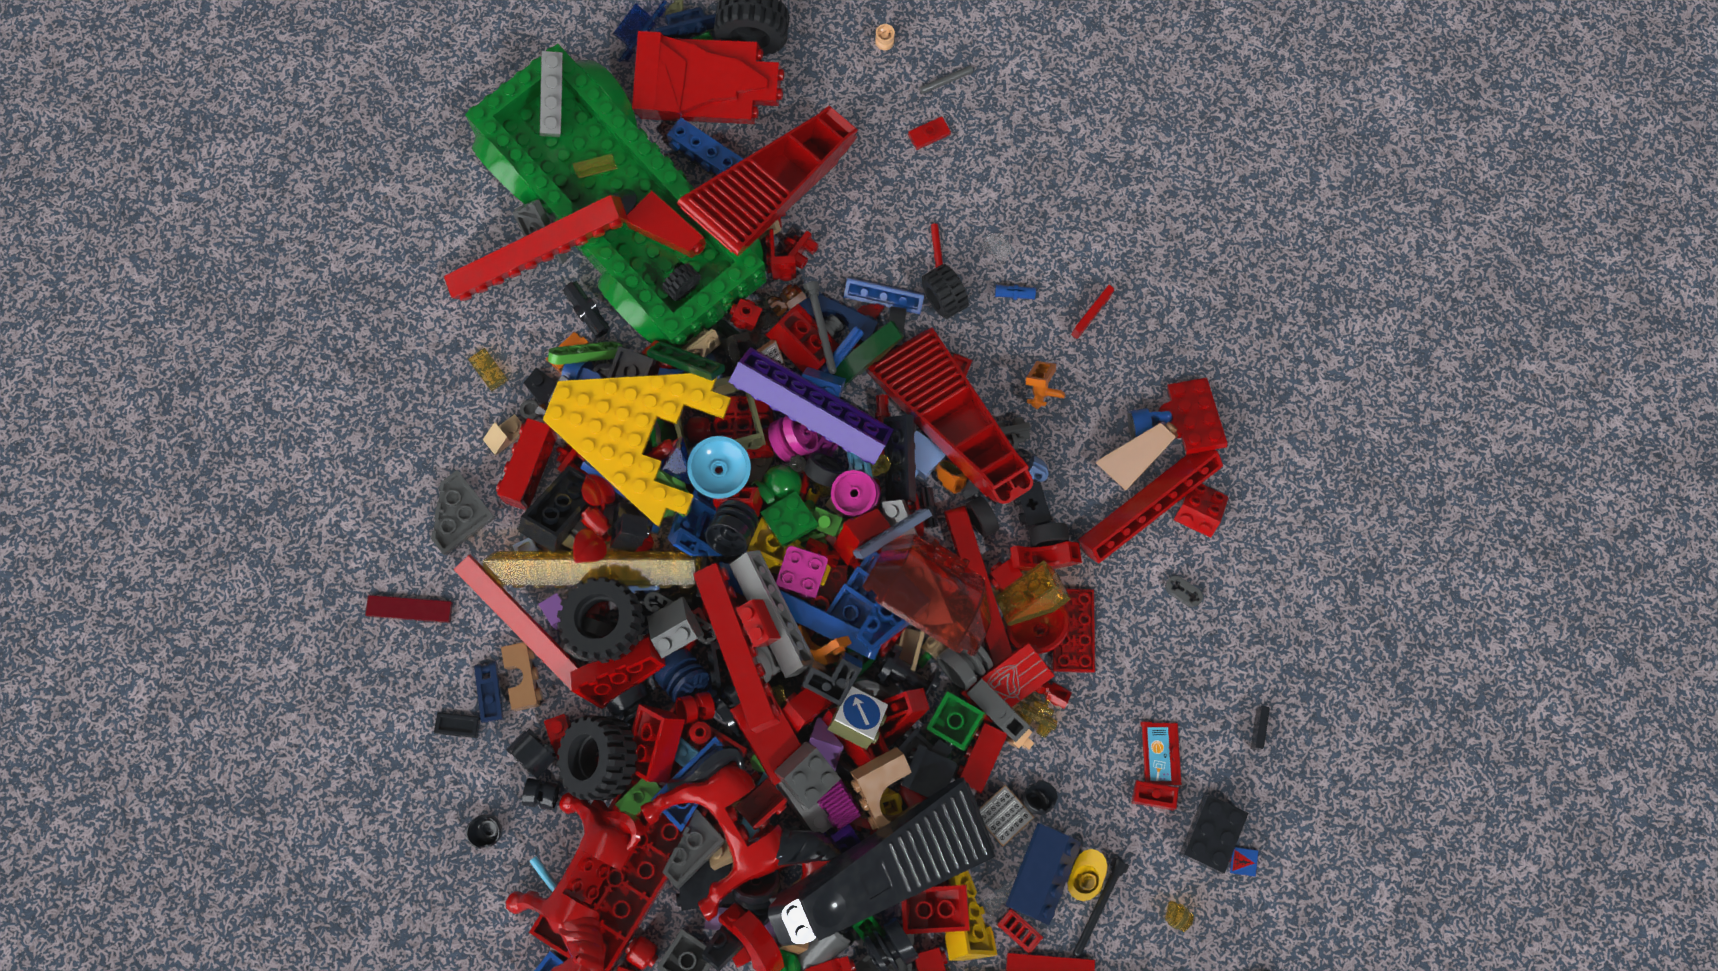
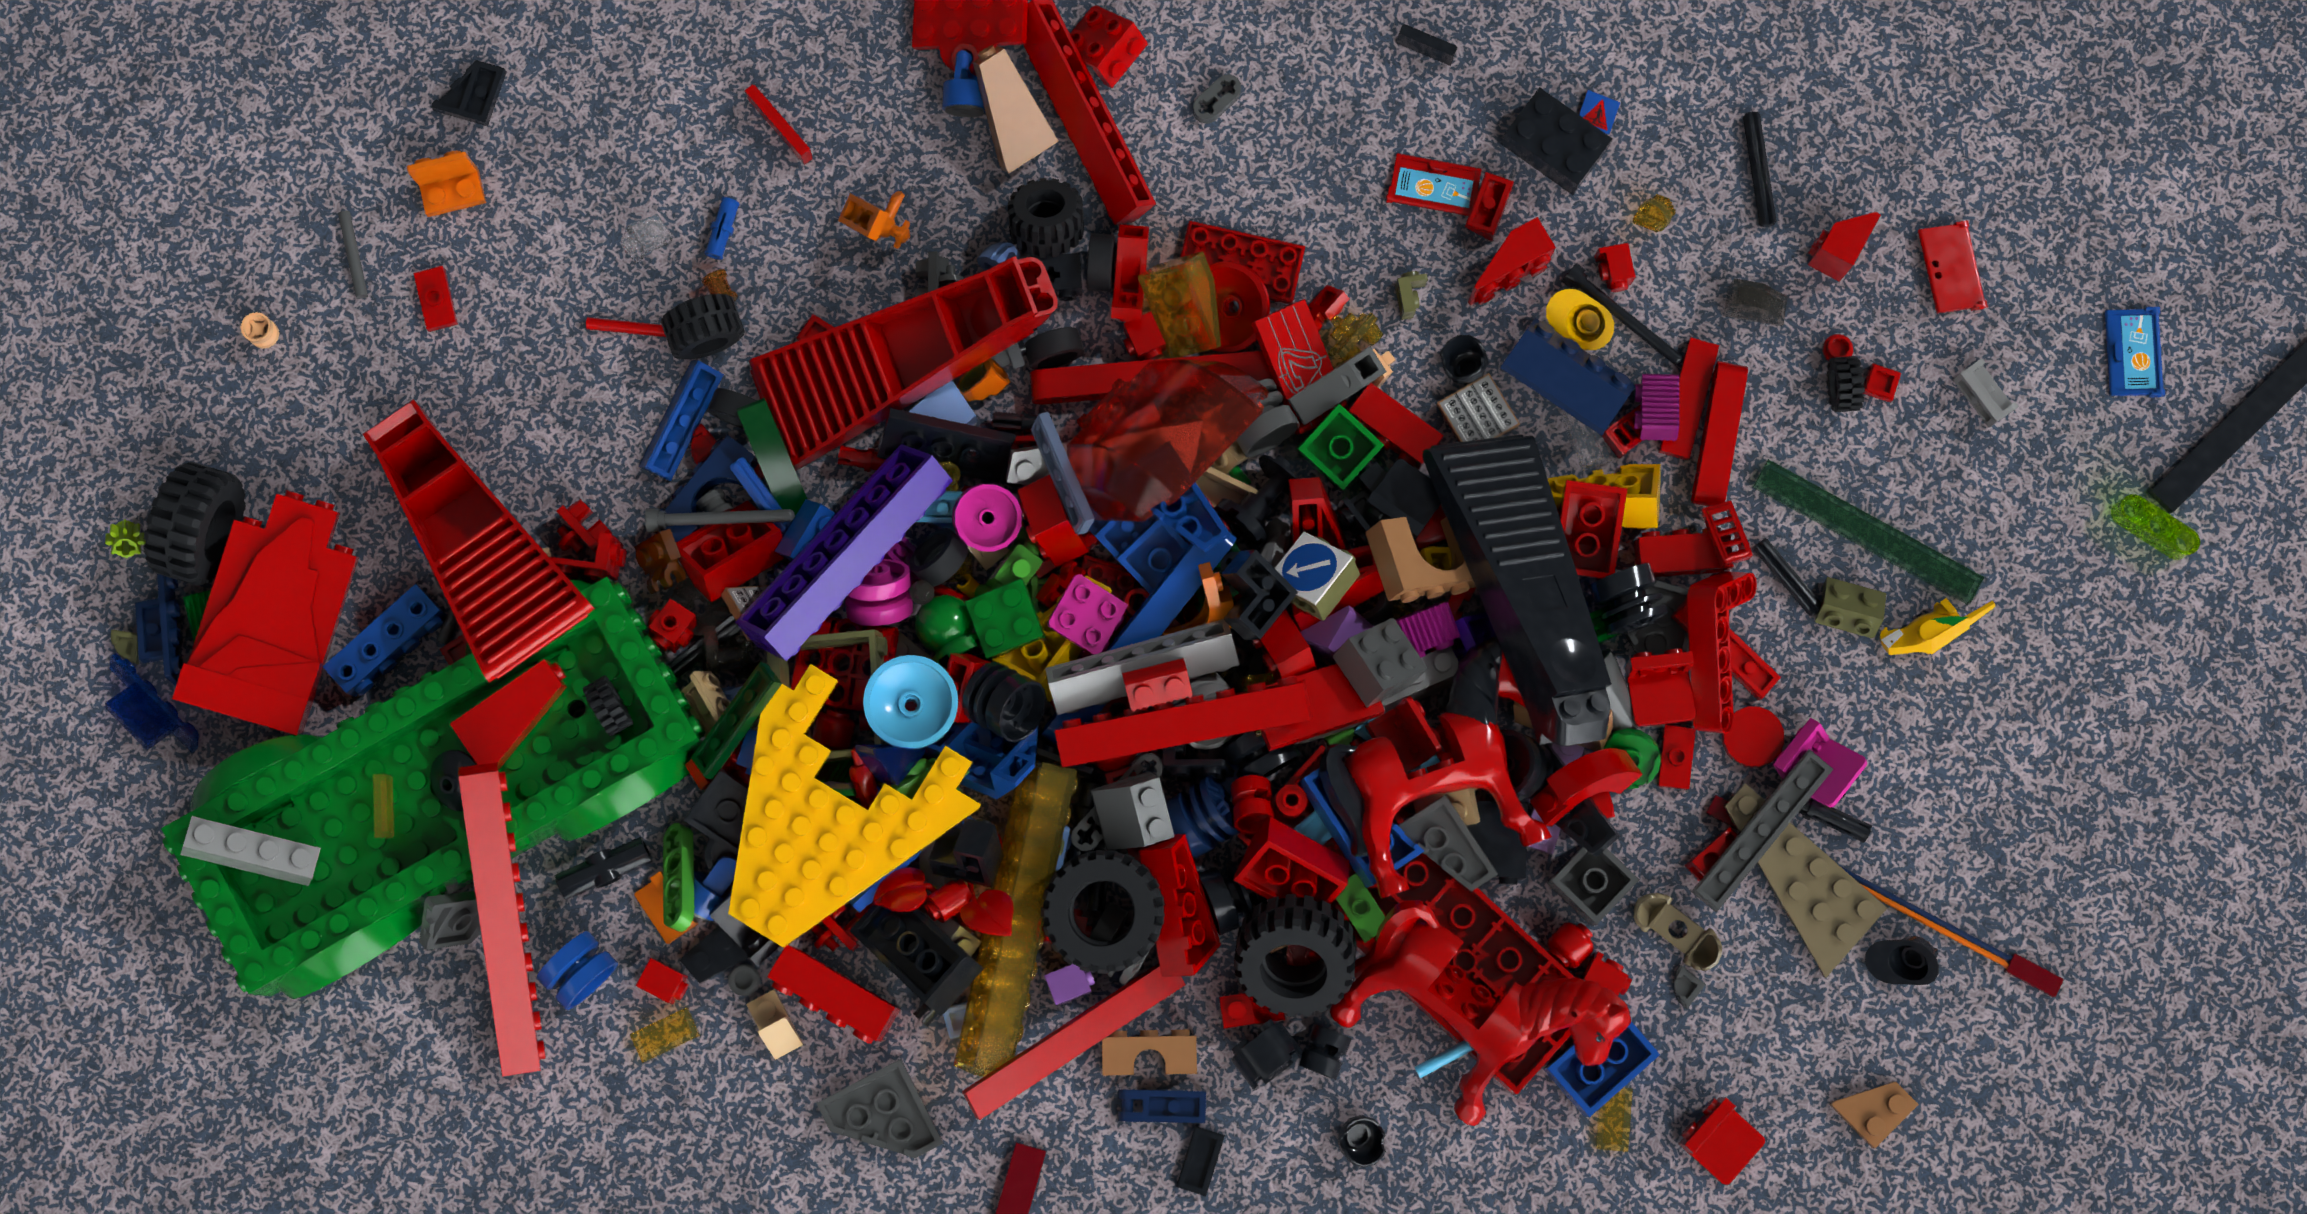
camera: 75 degrees left, 5 degrees up
none -> orange bracket [407,151,486,217]
none -> black wing [431,60,507,126]
none -> blue wheel [536,931,618,1010]
none -> red brick [636,958,689,1004]
none -> clear orange bush [701,269,738,302]
none -> black tyre [1007,178,1084,258]
none -> olive bracket [1395,271,1428,320]
none -> red slope [1468,217,1556,305]
none -> red brick [1594,243,1636,292]
none -> magenta brick [1634,374,1679,441]

